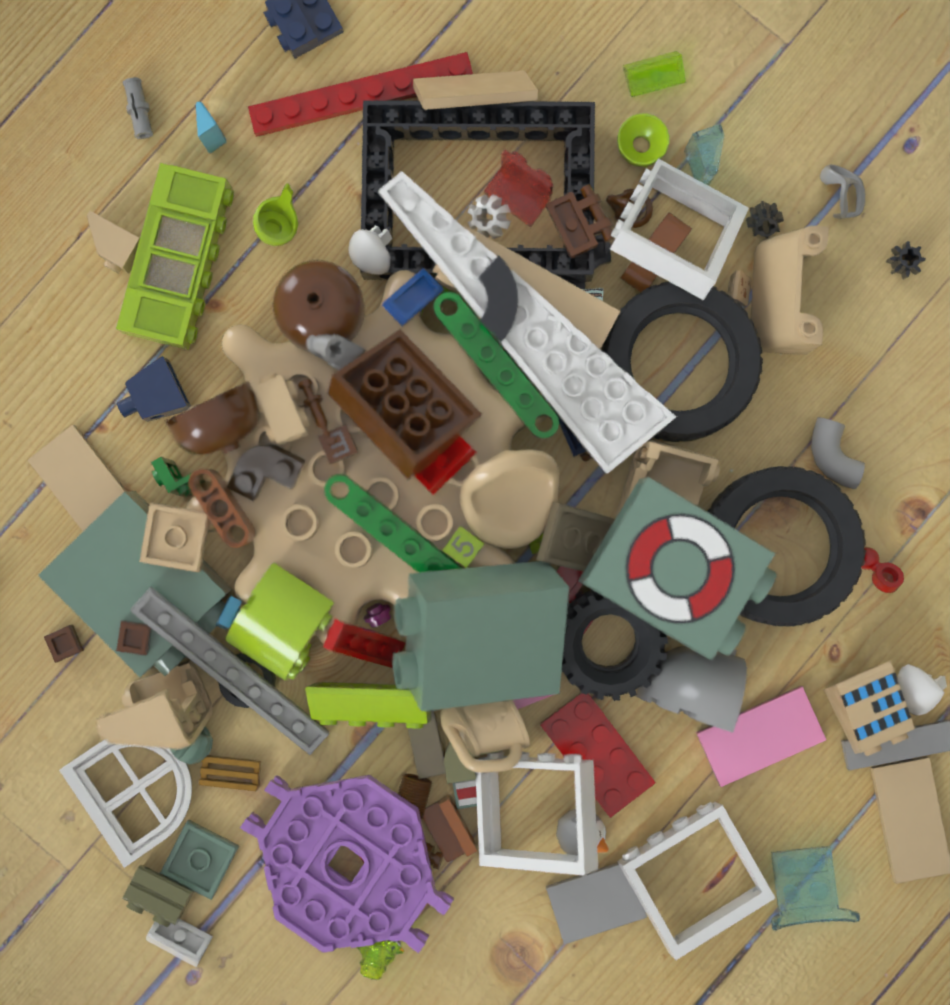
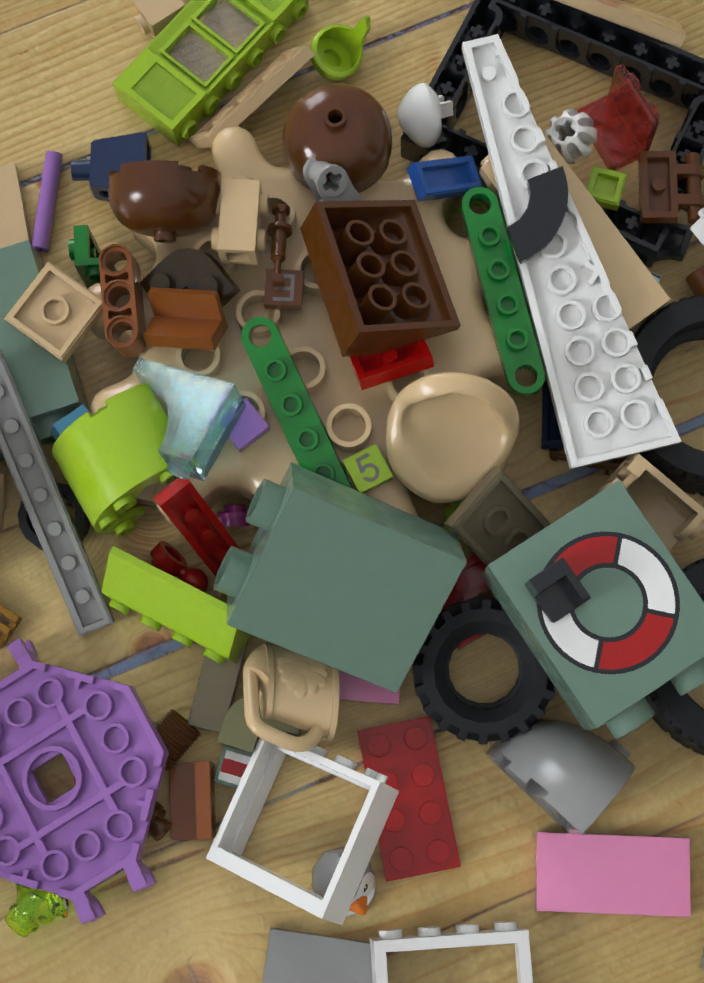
camera: 30 degrees right, 10 degrees down
none -> medium lavender piece [32,151,63,253]
none -> clear light blue arch [132,358,247,481]
none -> dark orange panel [143,287,228,350]
none -> red plate [150,541,208,592]
none -> tan tile [189,45,315,149]
none -> medium lavender tile [216,398,270,453]
none -> black panel [524,557,591,623]
none -> lime tile [586,165,627,211]

